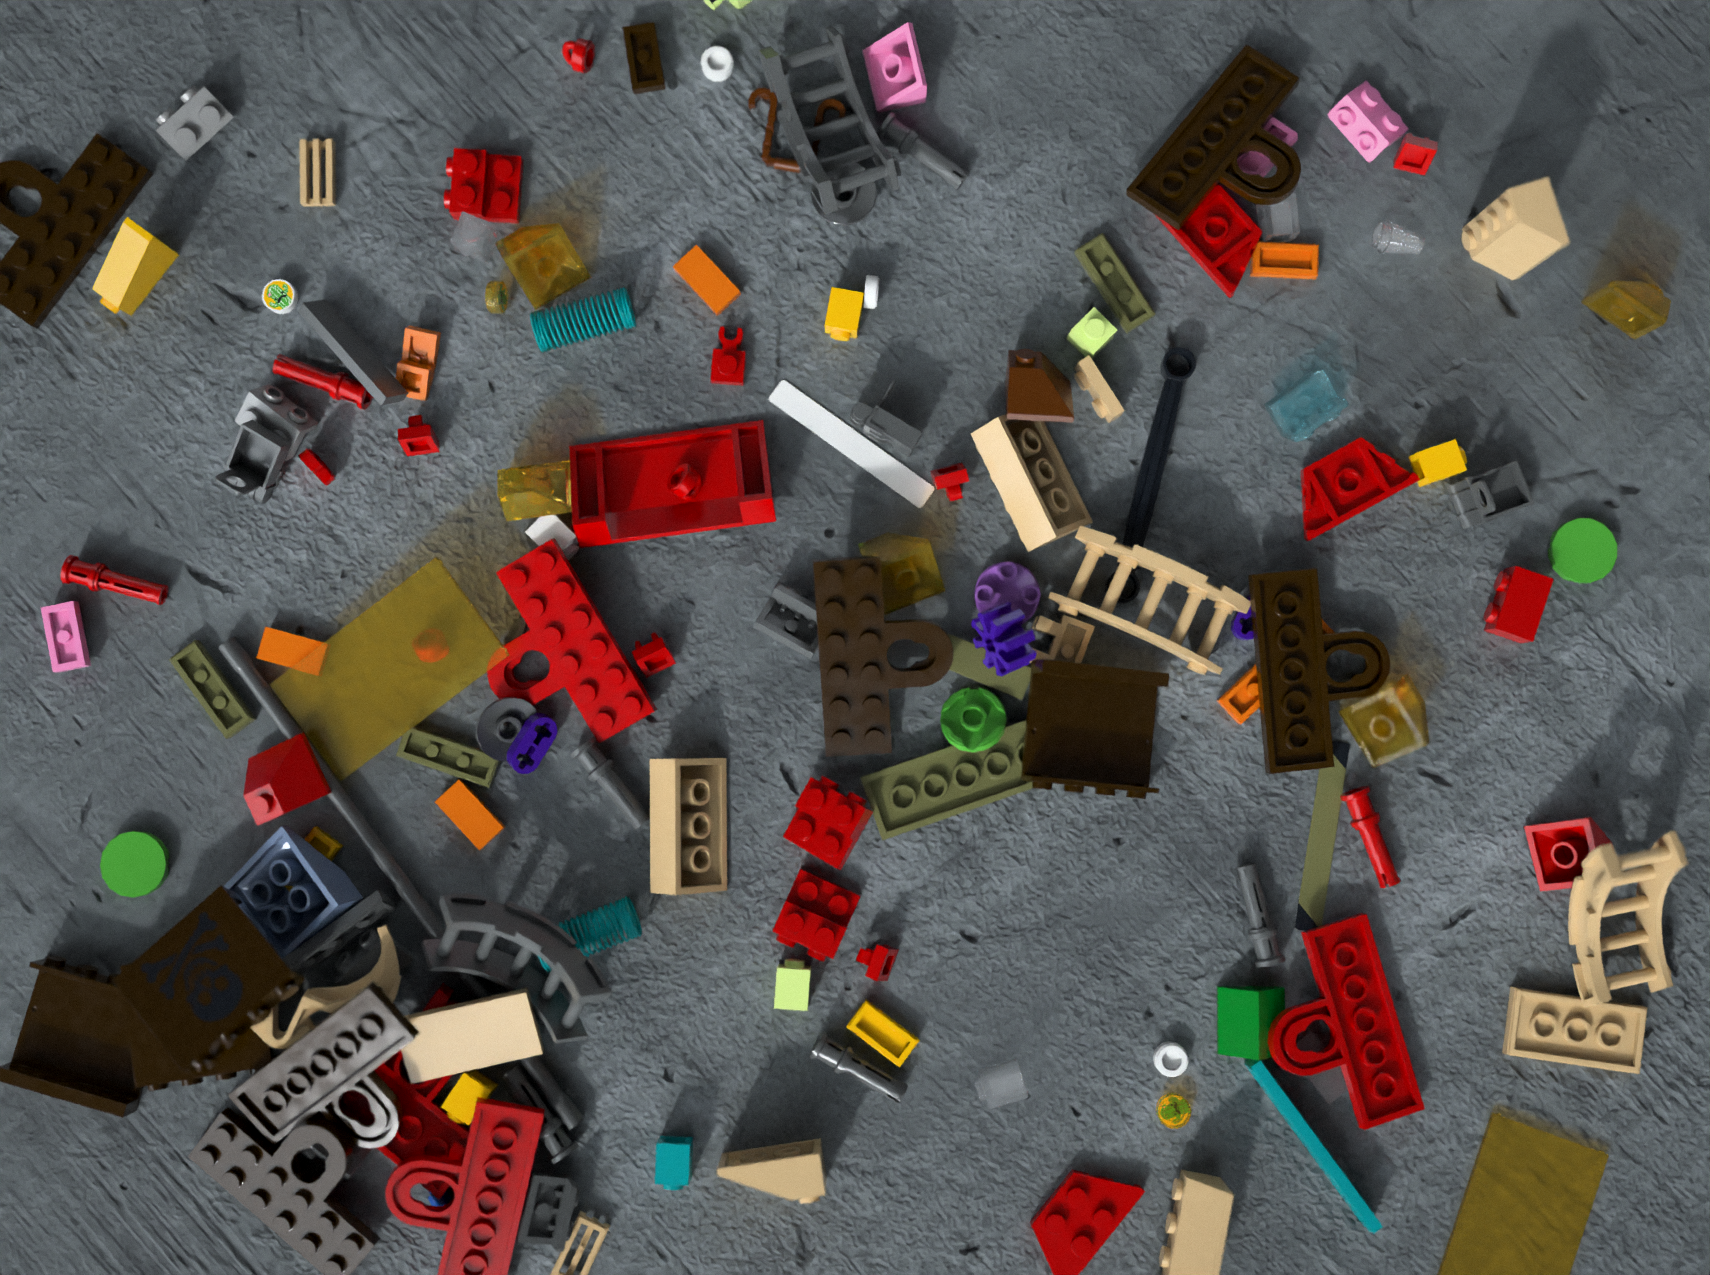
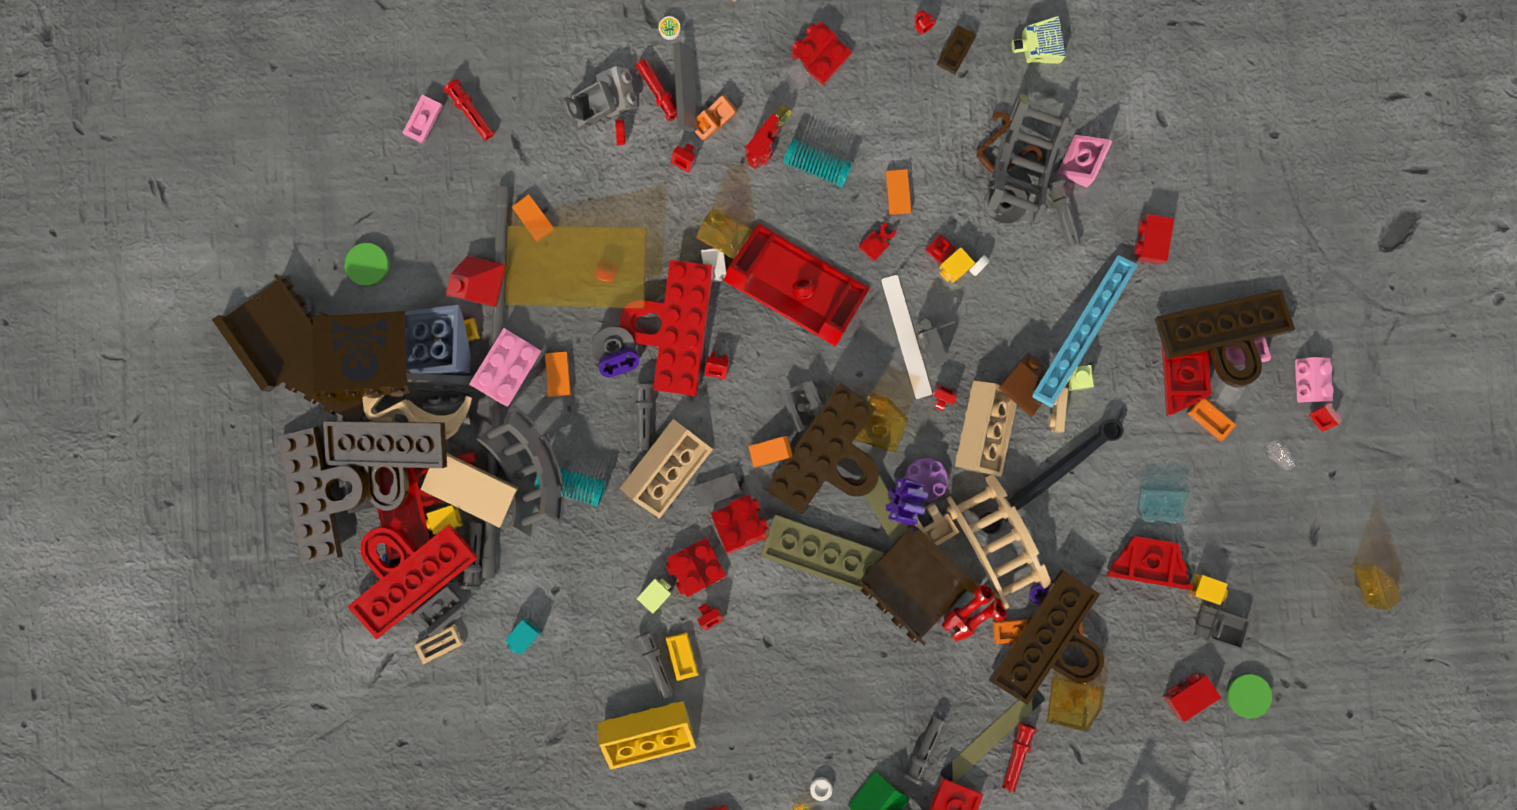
camera: 35 degrees right, 0 degrees up
olive tile [169,640,256,739] -> none
olive tile [396,724,501,788] -> none
clear yellow slope [495,223,591,310] -> none
white tile [701,46,734,81] -> none
tan slope [717,1138,827,1203] -> none
bright green tile [940,688,1007,752] -> none
clear brick [974,1059,1029,1109] -> none
olive tile [1074,233,1156,334] -> none
tan slope [1462,177,1570,280] -> none
none -> bright pink plate [469,328,541,407]
none -> yellow slope [597,701,696,770]
none -> flat silver tile [693,473,741,507]
none -> red plate [745,113,780,170]
none -> orange tile [748,436,793,467]
none -> red tile [925,234,956,265]
none -> red piece [942,584,1007,642]
none -> medium azure plate [1033,255,1138,408]
none -> red brick [1134,214,1174,265]

